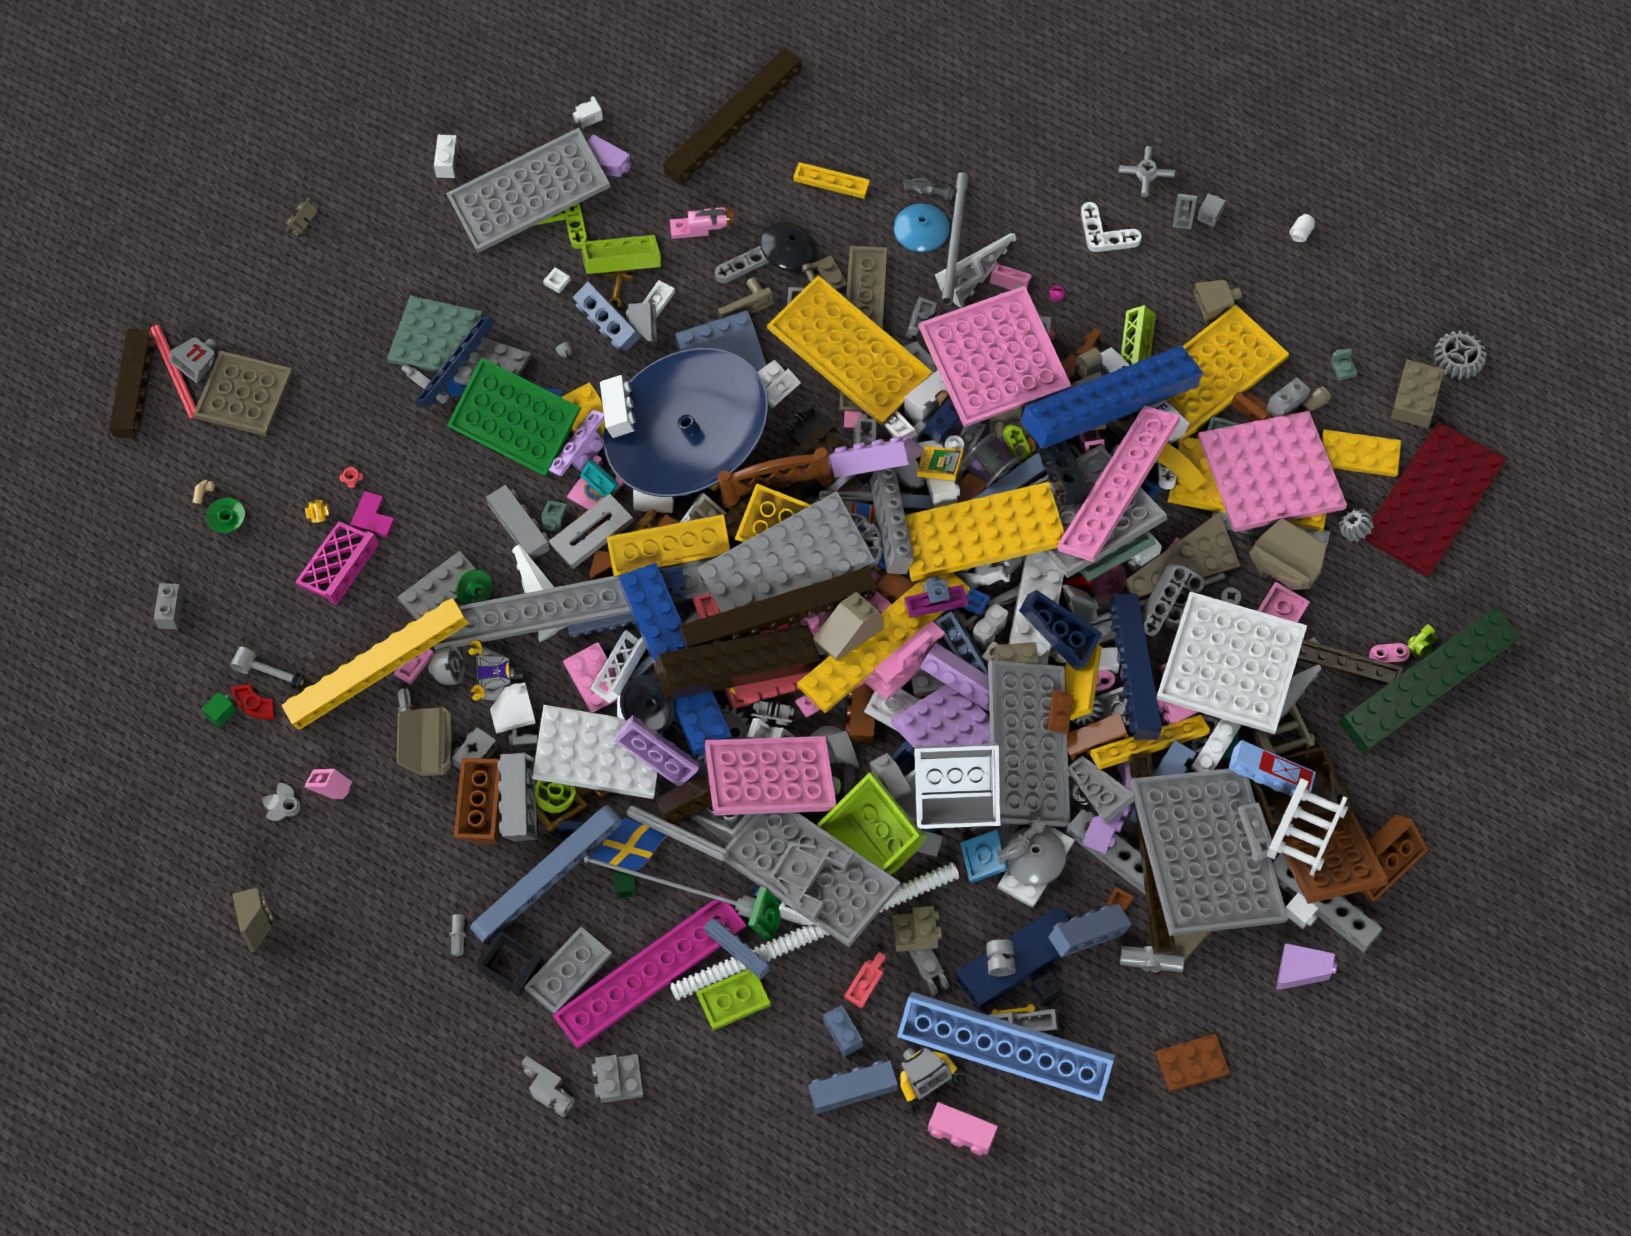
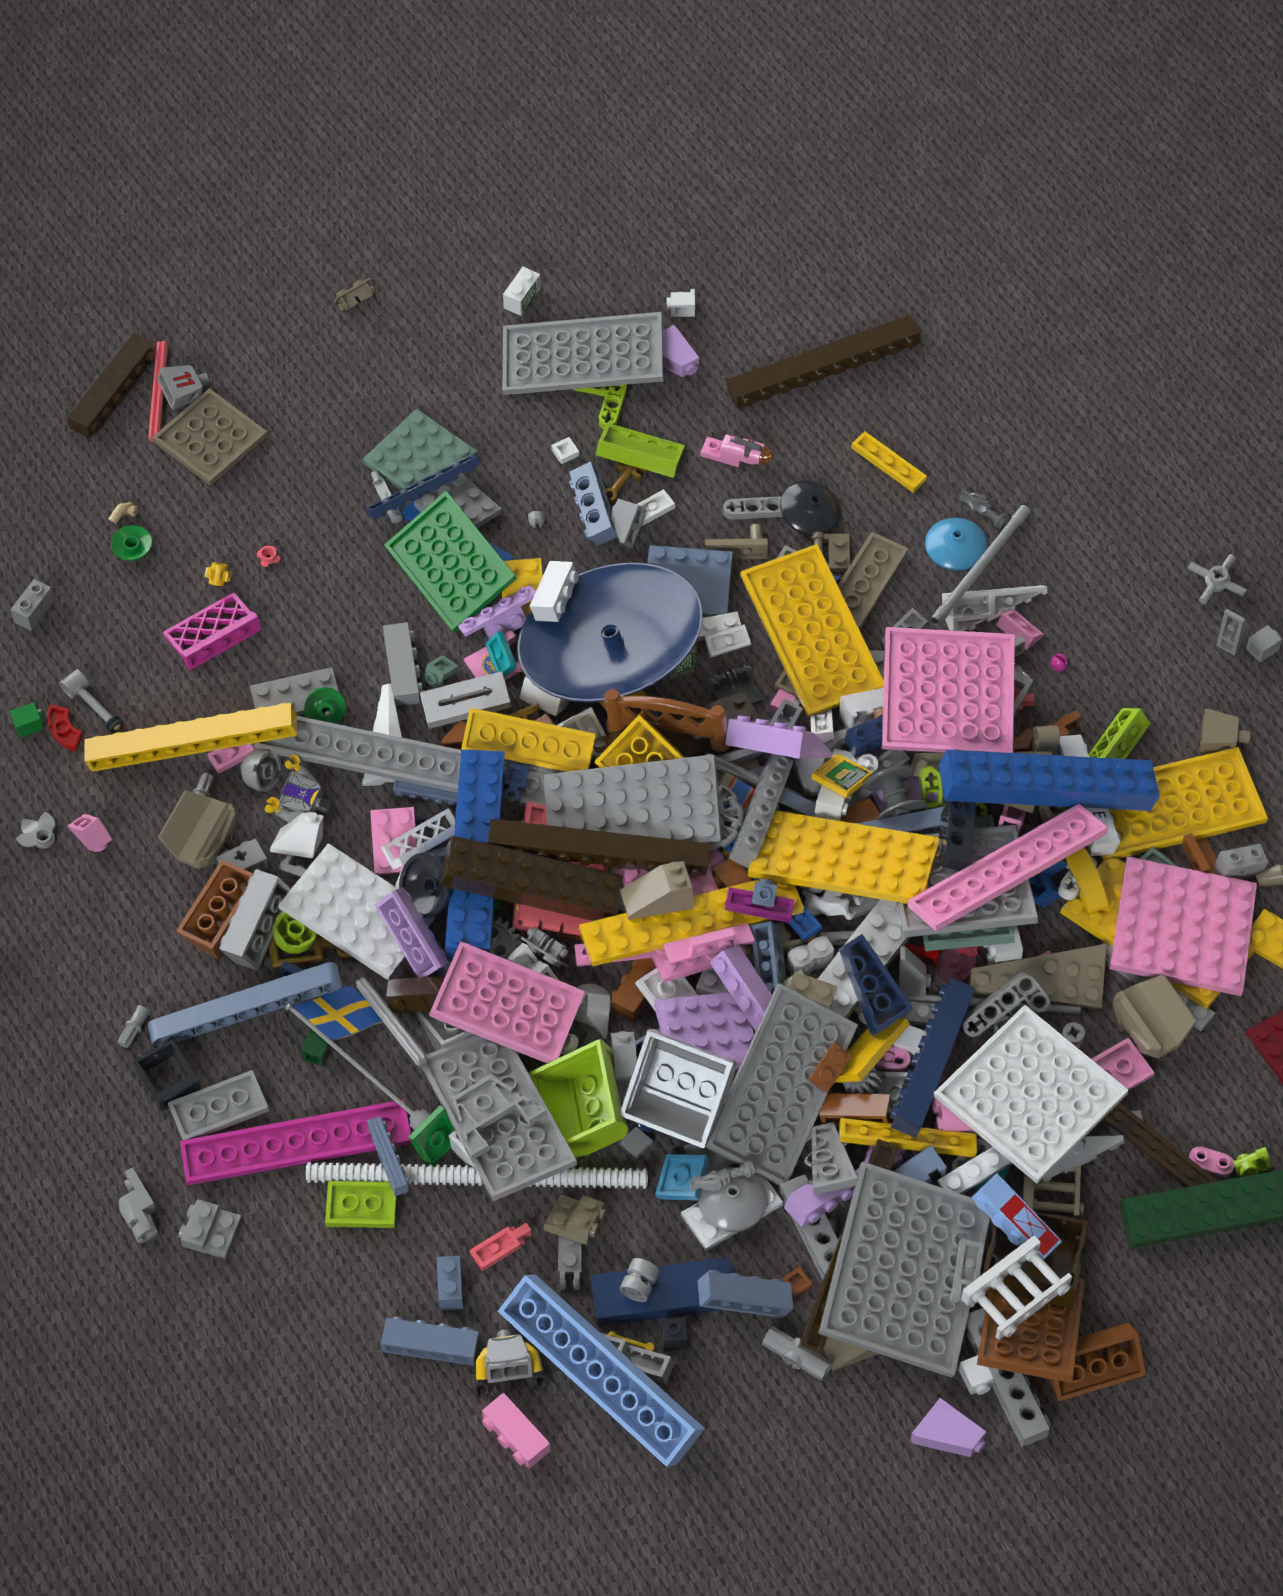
camera: 25 degrees right, 5 degrees down
dark pink tile [350,491,394,538] -> none
white beam [1081,202,1141,252] -> none
dark orange plate [1155,1034,1230,1092] -> none
light grey gear [1339,509,1374,542] -> none

